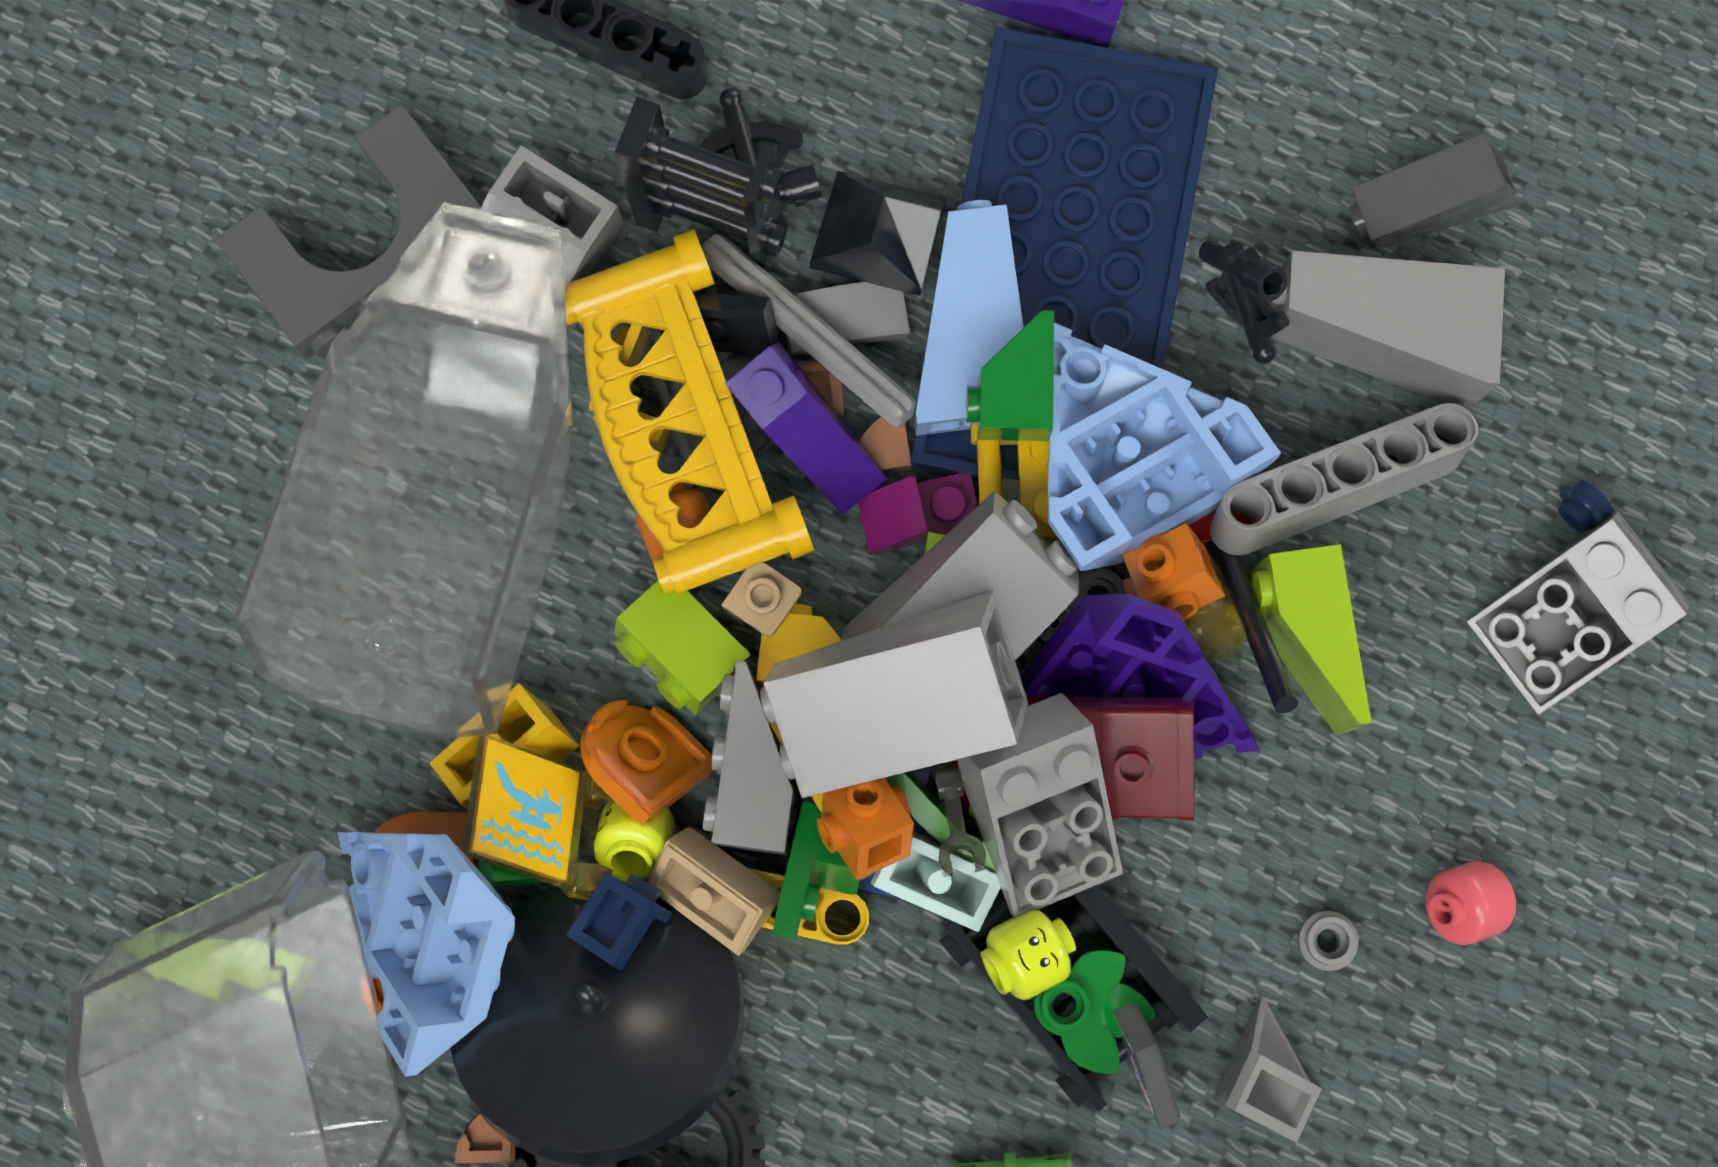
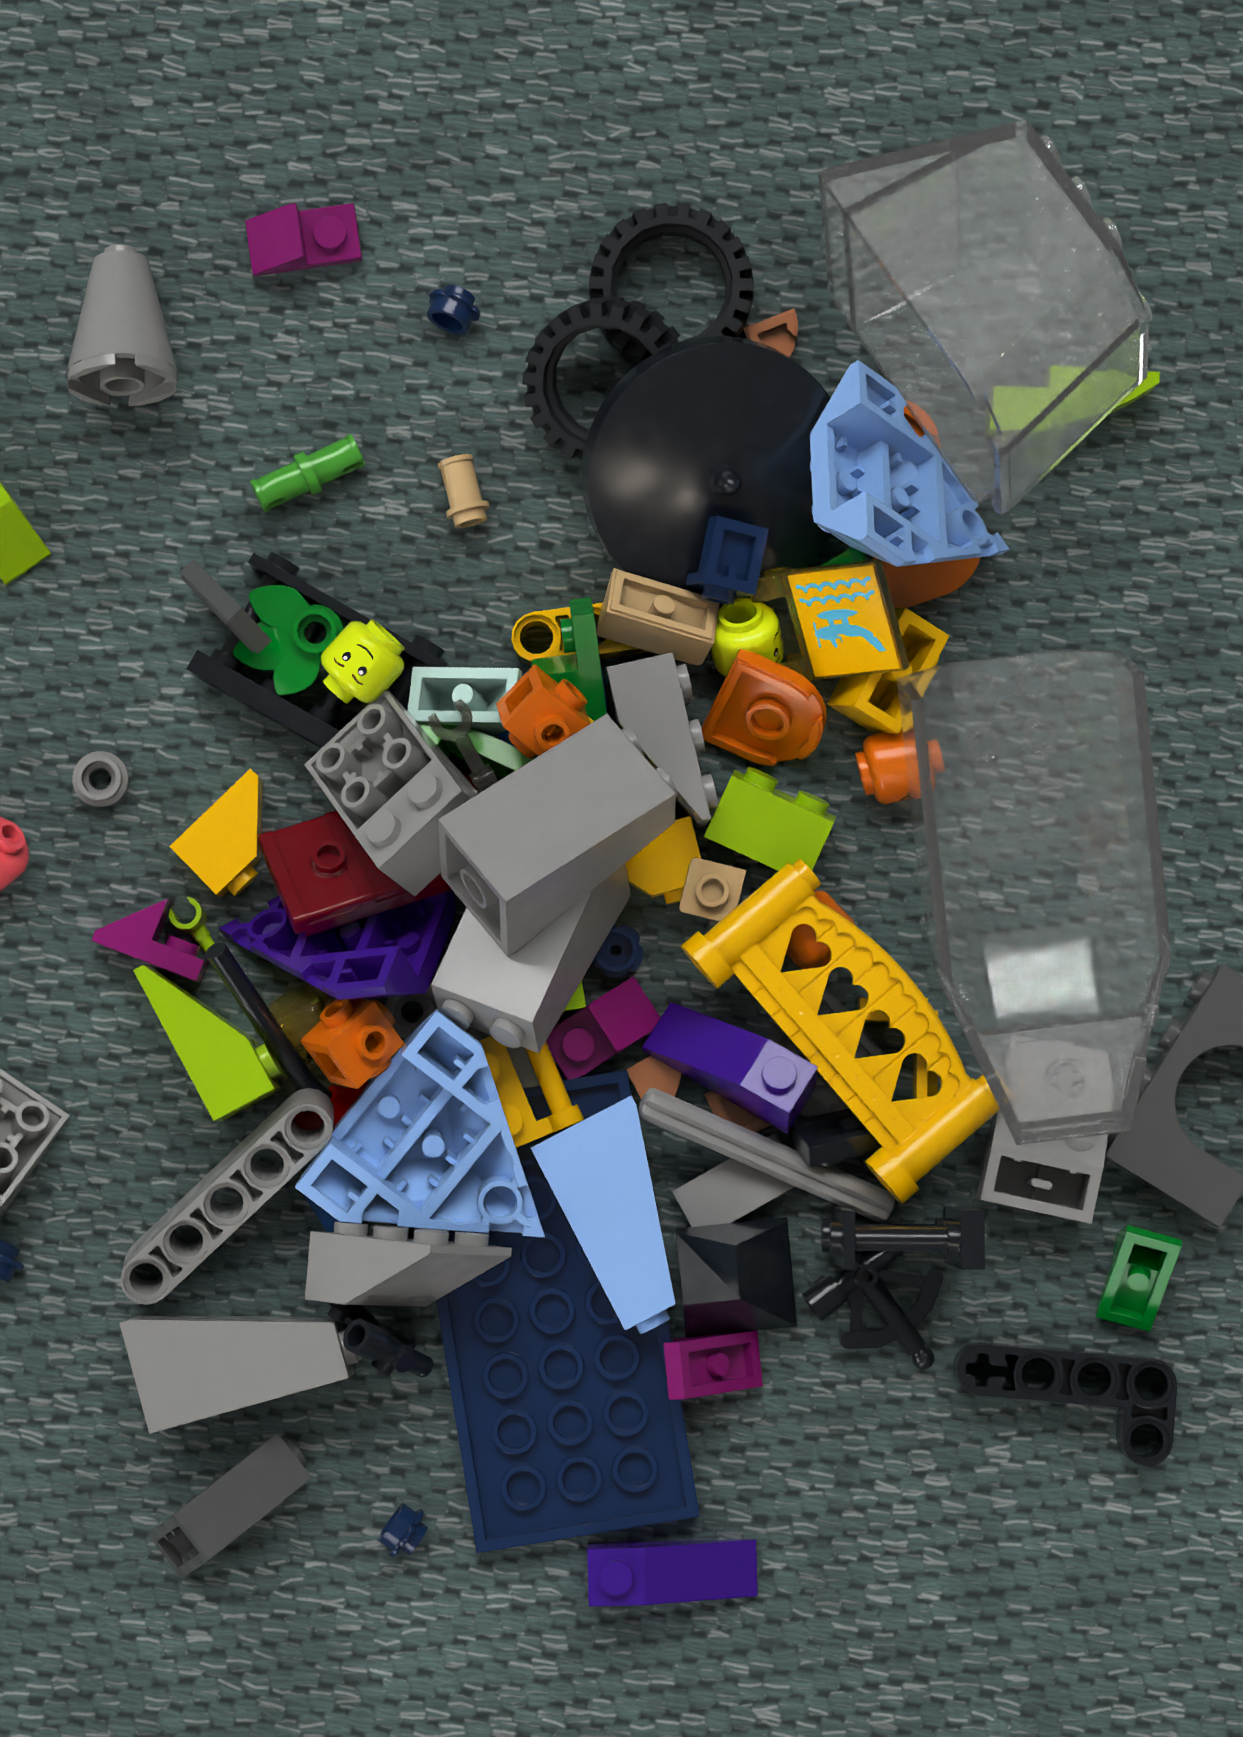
camera: 160 degrees right, 5 degrees up
green slope [966,310,1054,441] -> none
light grey slope [1212,995,1322,1143] -> none
none -> magenta slope [91,898,209,983]
none -> yellow slope [169,768,263,897]
none -> lime hand [169,897,215,954]
none -> light grey slope [305,1221,512,1306]
none -> dark blue plate [377,1503,428,1557]
none -> tan pin [438,454,490,528]
none -> dark blue plate [592,924,644,978]
none -> magenta slope [663,1331,763,1400]
none -> orange head [855,726,940,805]
none -> green slope [1096,1225,1182,1332]

